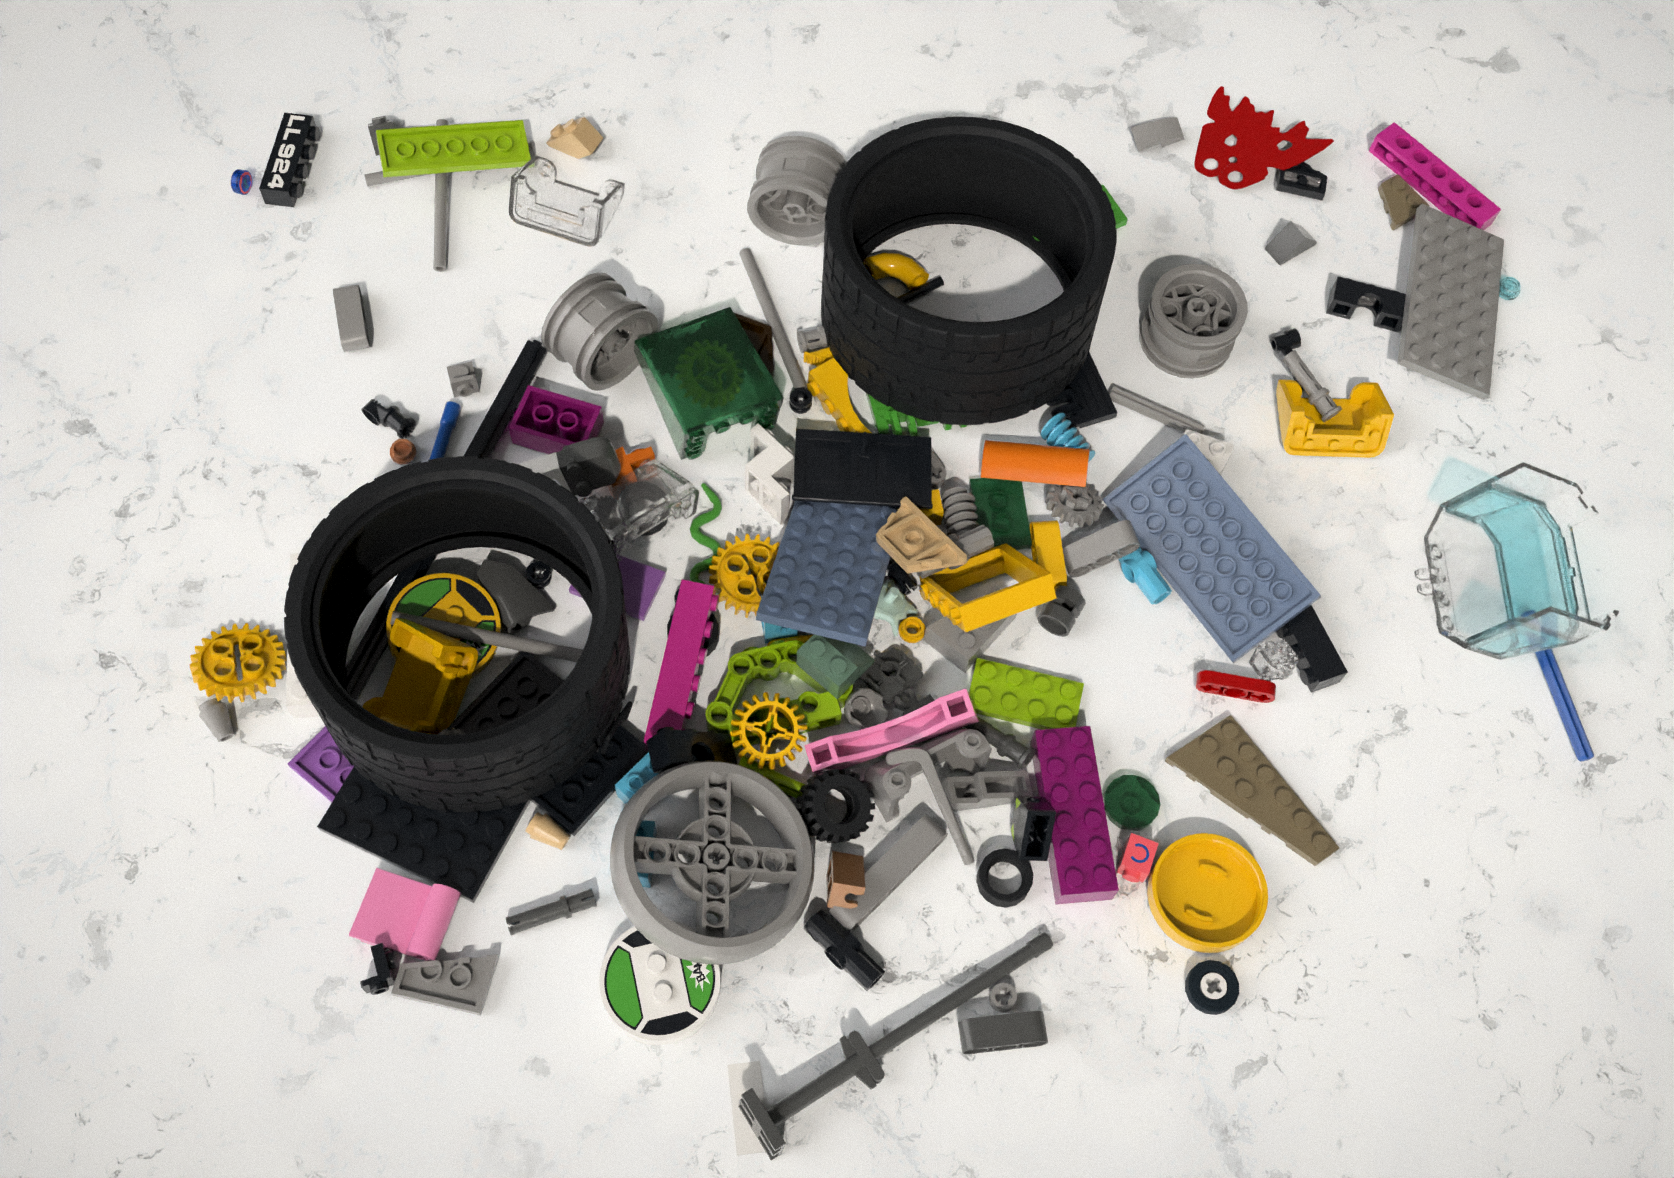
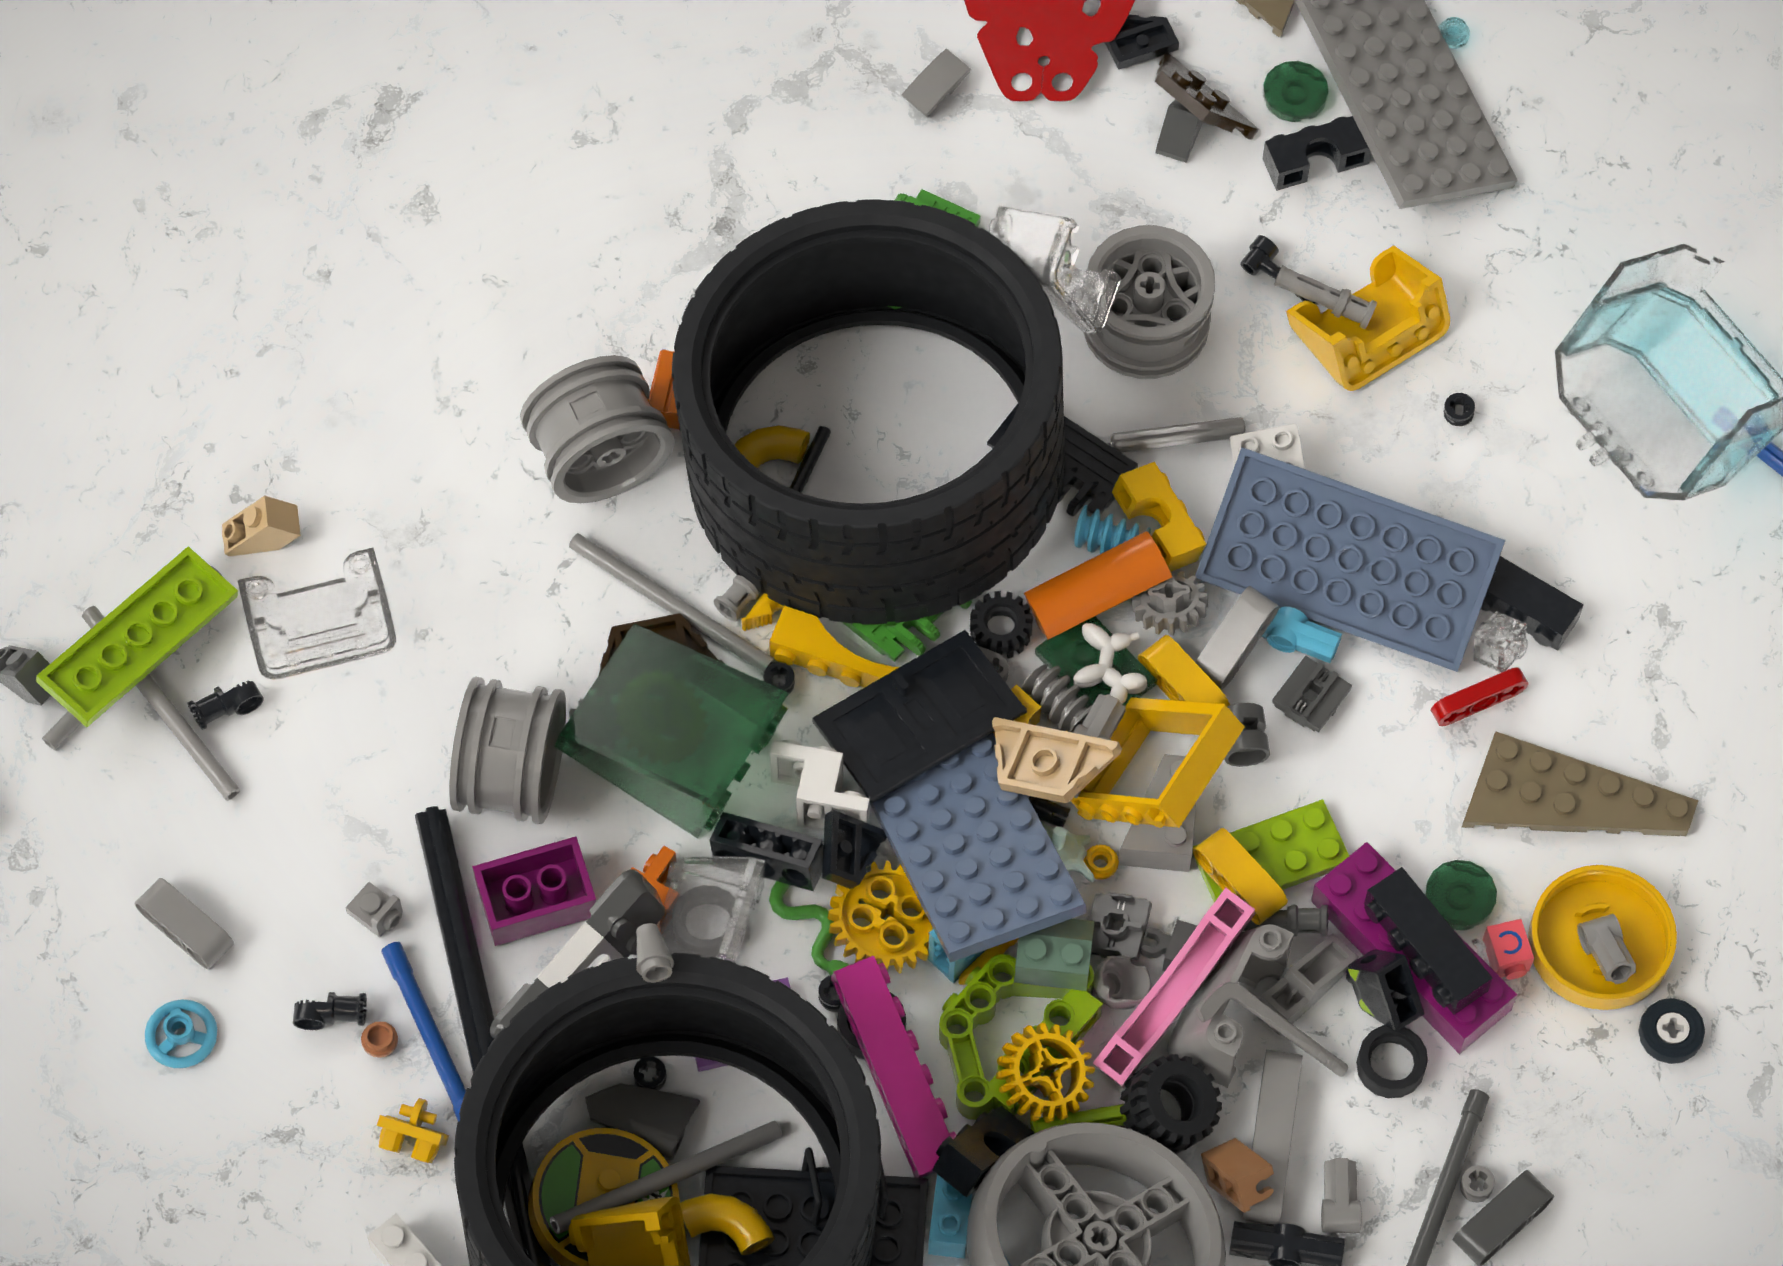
camera: 30 degrees left, 0 degrees up
none -> medium azure piece [145,999,217,1068]
none -> black connector [187,680,264,730]
none -> light grey cone [636,923,674,983]
none -> yellow cylinder [680,1194,775,1255]
none -> black brick [709,812,823,892]
none -> black wing [822,810,887,889]
none -> black tyre [969,591,1033,659]
none -> clear windscreen [989,206,1121,334]
none -> white piece [1073,623,1147,704]
none -> yellow arch [1112,461,1206,572]
none -> dark brown wing [1154,52,1259,140]
none -> yellow beam [1193,828,1288,925]
none -> clear green tile [1262,61,1329,122]
none -> dark grey piece [1272,655,1352,733]
none -> light grey piece [1321,1158,1361,1233]
none -> black brick [1364,867,1493,1015]
none -> black bush [1443,393,1475,426]
none -> light grey piece [1577,914,1636,985]

